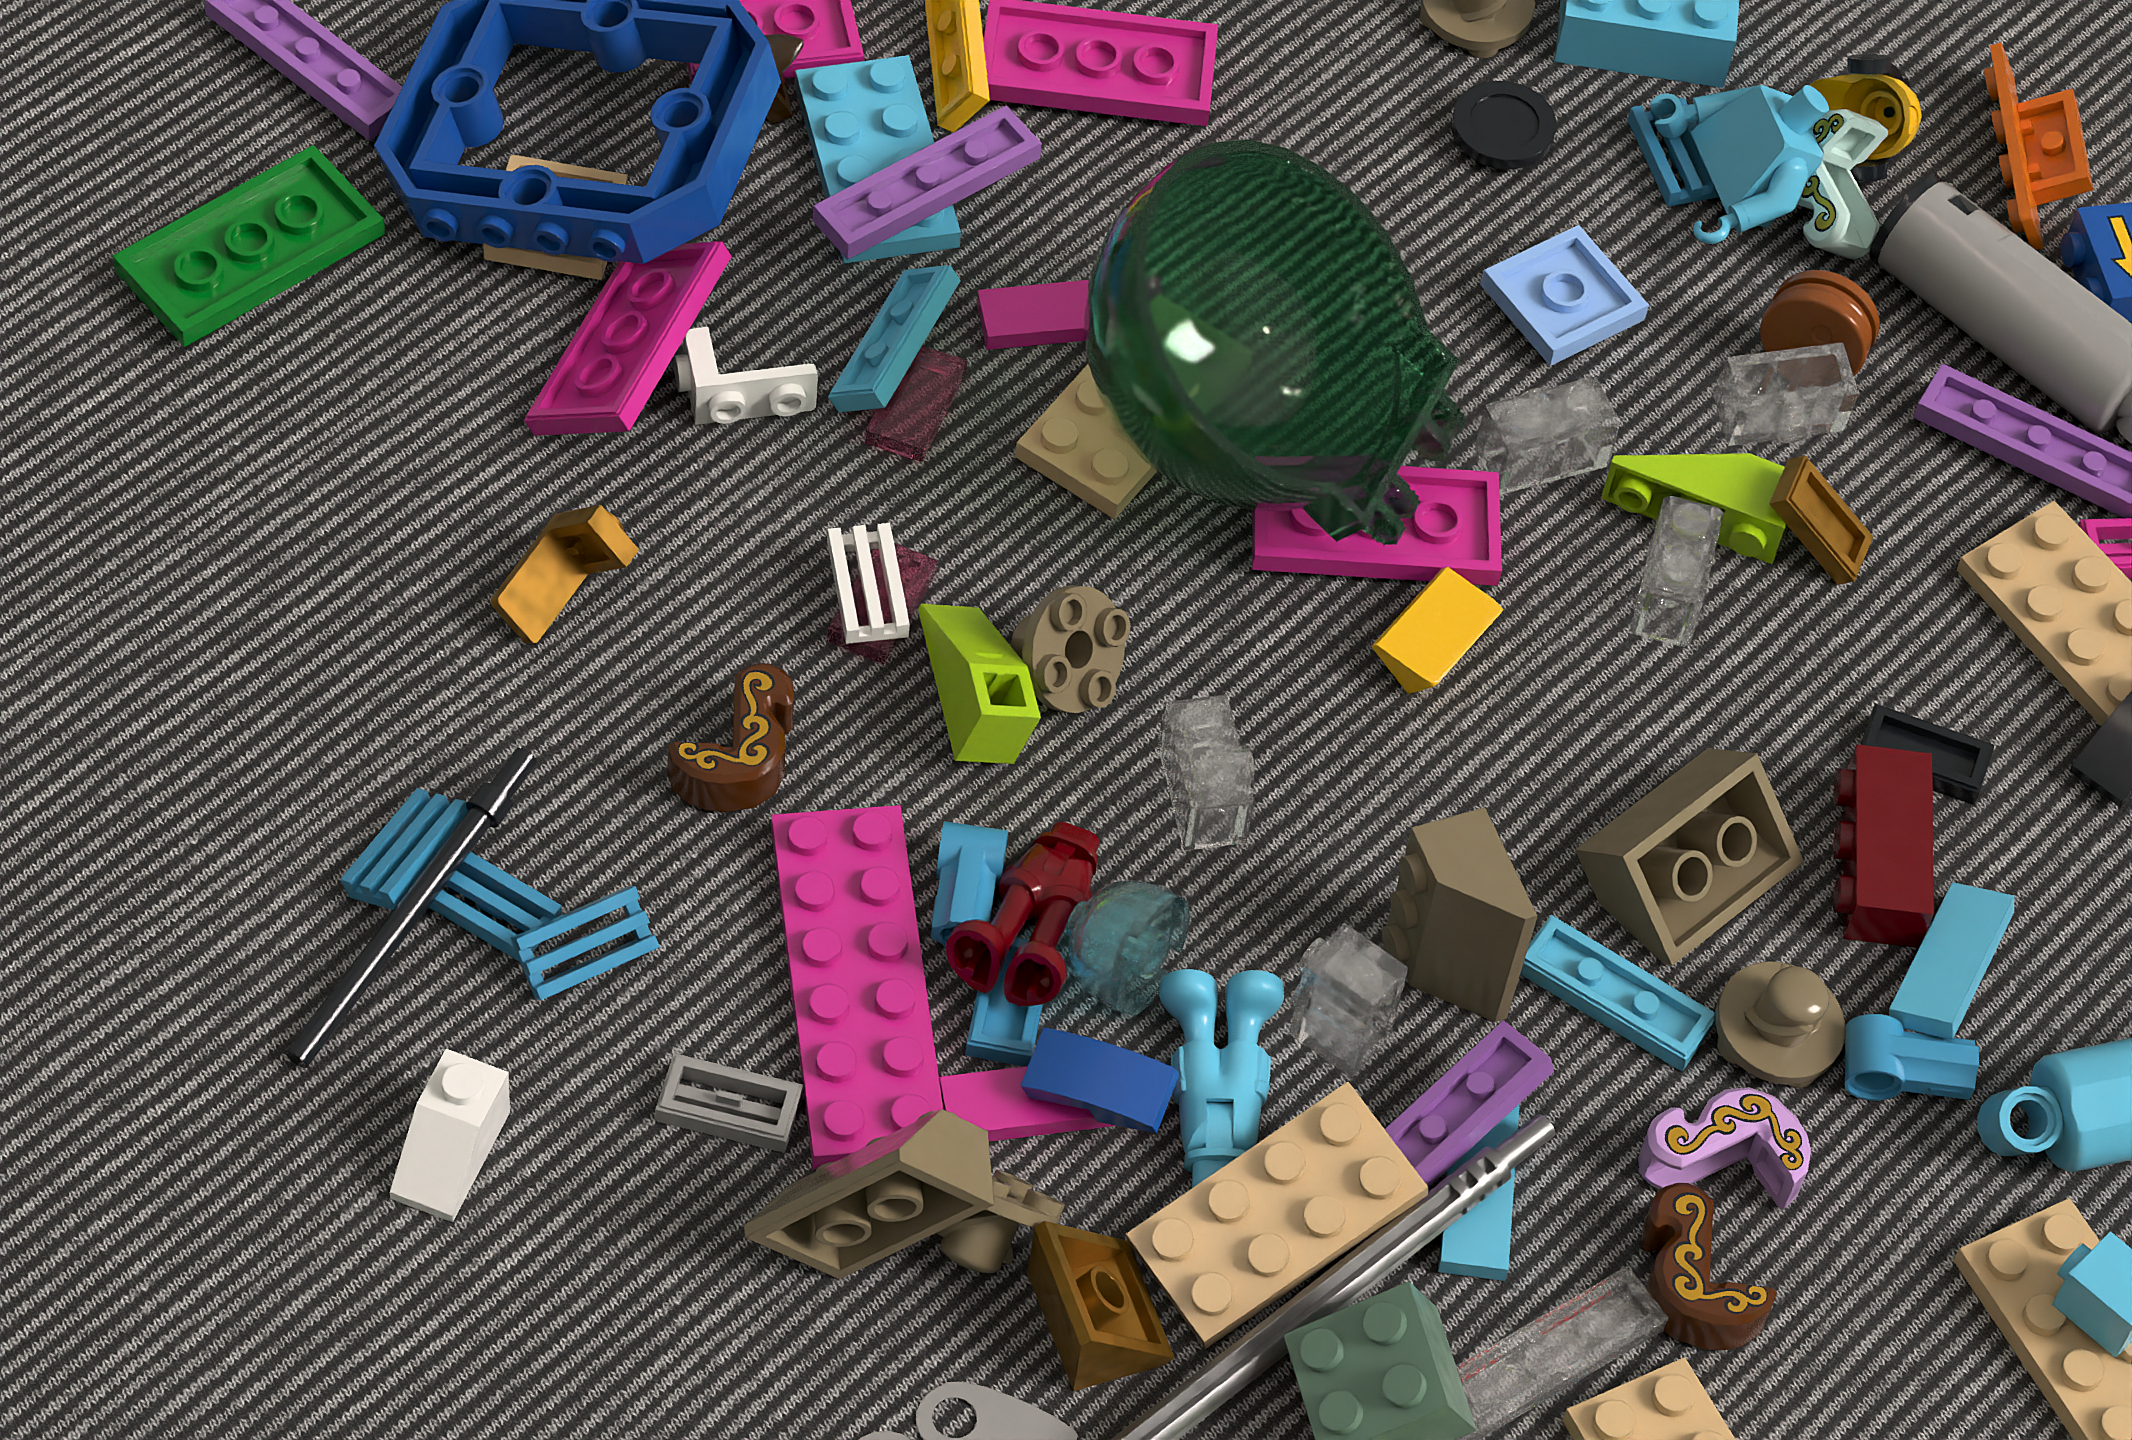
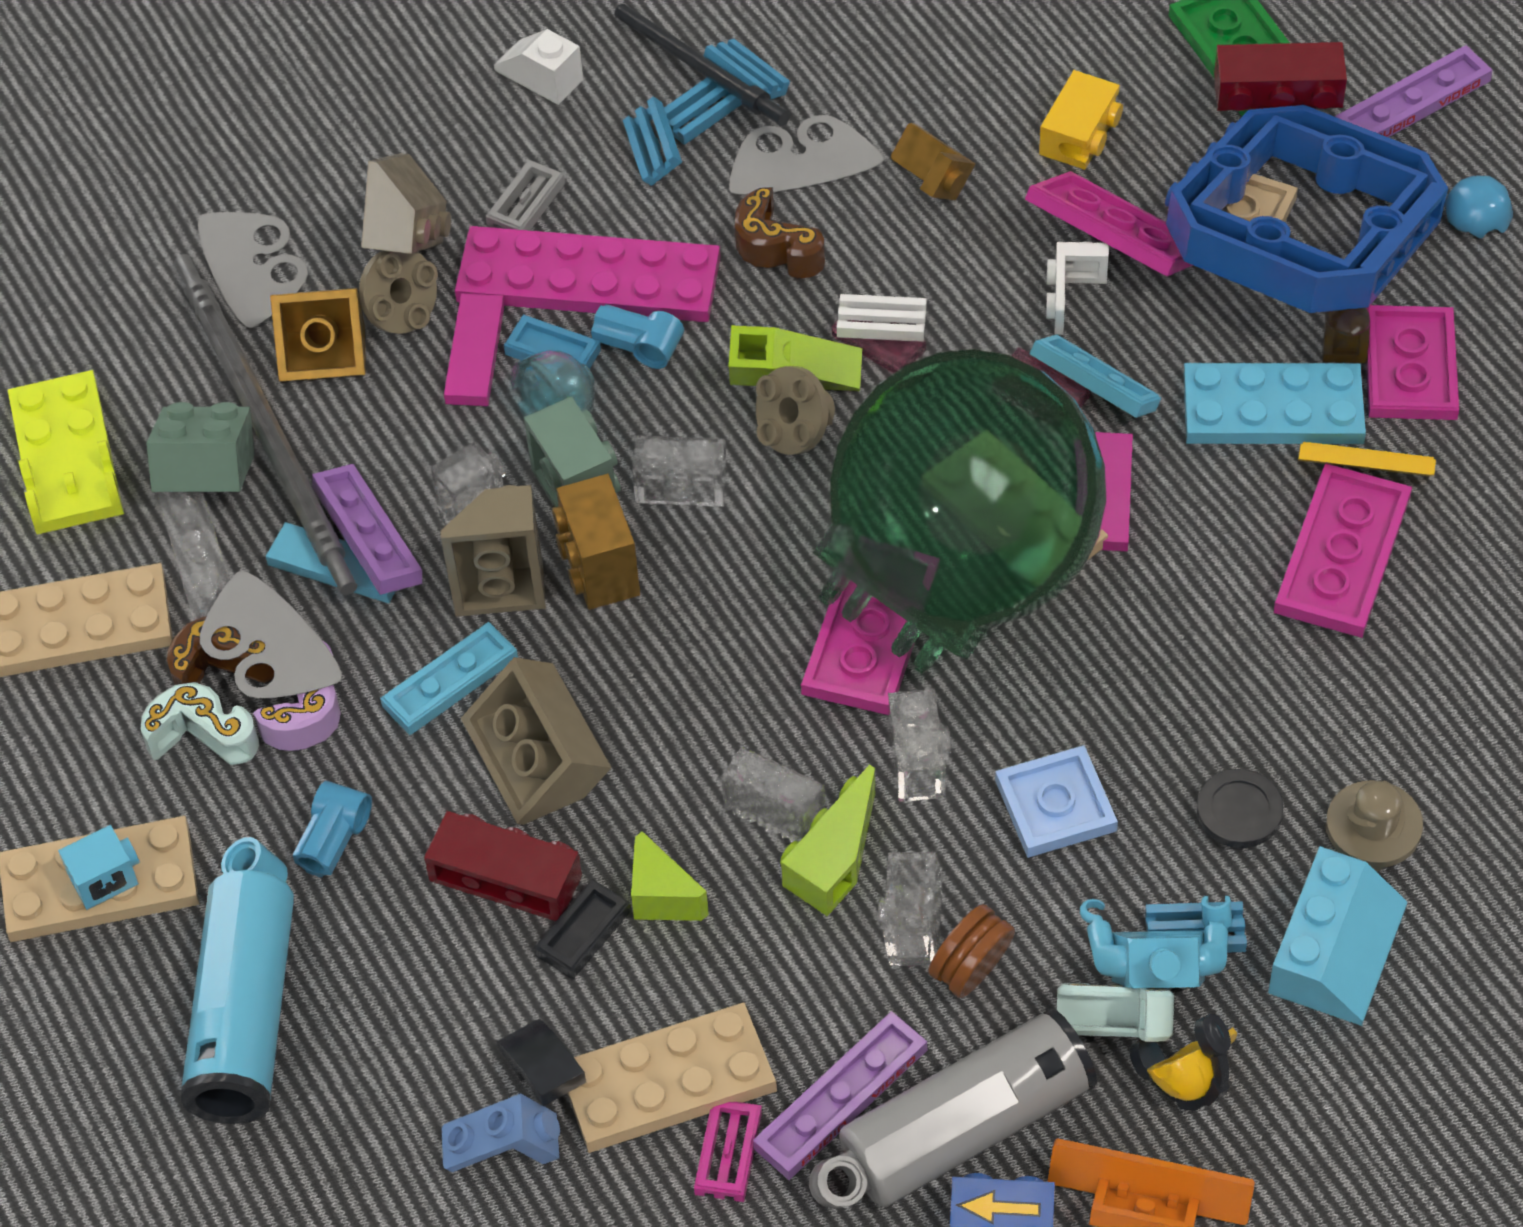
camera: 115 degrees right, 0 degrees up
medium lavender plate [813,105,1042,260] -> none
dark red piece [946,822,1100,1006] -> none
blue slope [1020,1027,1180,1133] -> none
tan plate [1126,1082,1428,1349] -> none
medium azure piece [1159,969,1284,1188] -> none
yellow slope [1371,567,1503,694] -> none
dark tan plate [1715,962,1845,1088] -> none
pearl gold tile [1769,455,1873,585] -> none
medium azure tile [1889,882,2014,1040] -> none
none -> light aqua animal [141,682,259,765]
none -> light grey piece [200,571,342,698]
none -> sand green brick [524,396,621,507]
none -> pearl gold brick [552,473,640,610]
none -> lime slope [631,832,709,921]
none -> light grey piece [729,115,884,194]
none -> yellow brick [1039,70,1123,170]
none -> dark red brick [1214,42,1347,111]

